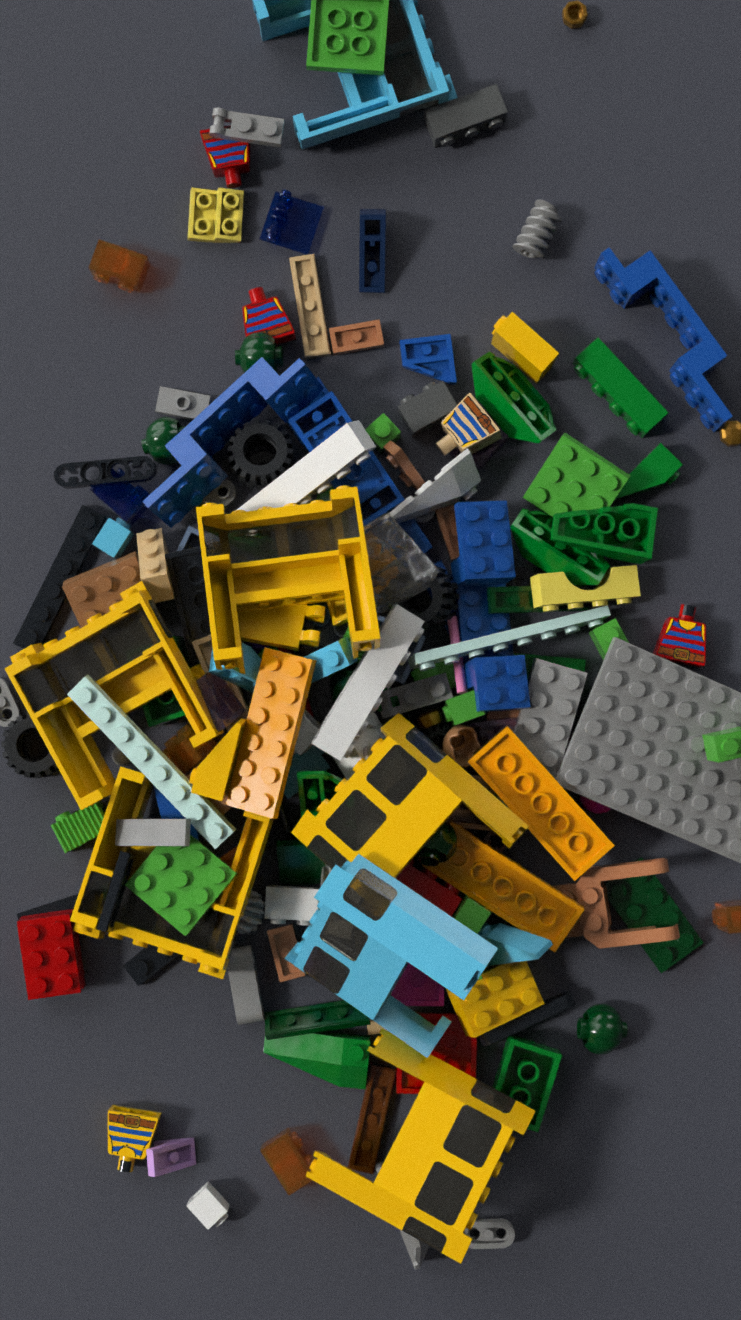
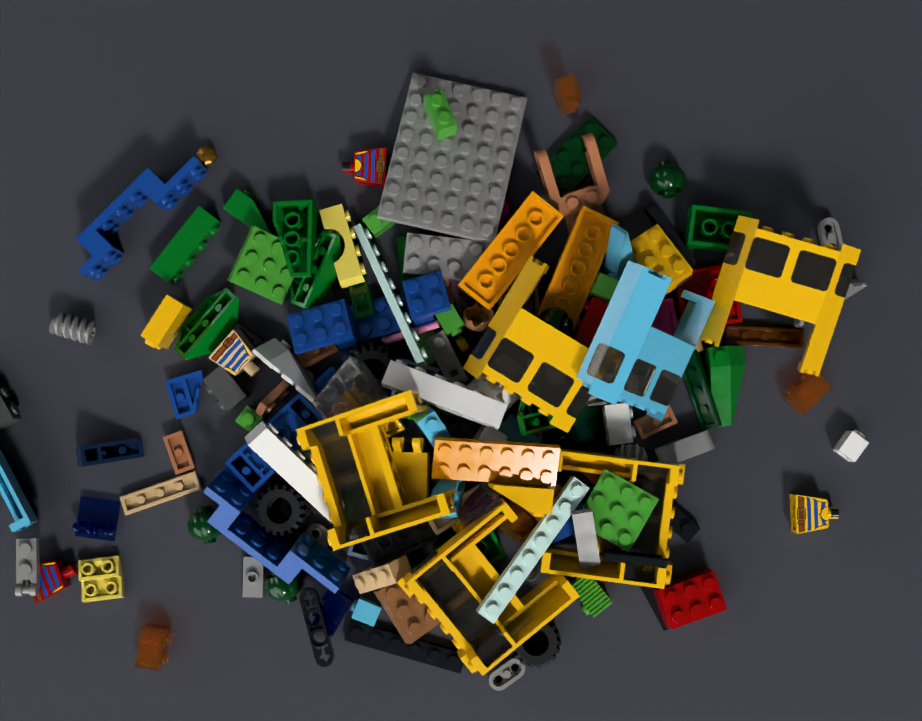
camera: 105 degrees left, 0 degrees up
lavender slope [146,1137,196,1177] -> none
torso [242,287,296,345] -> none

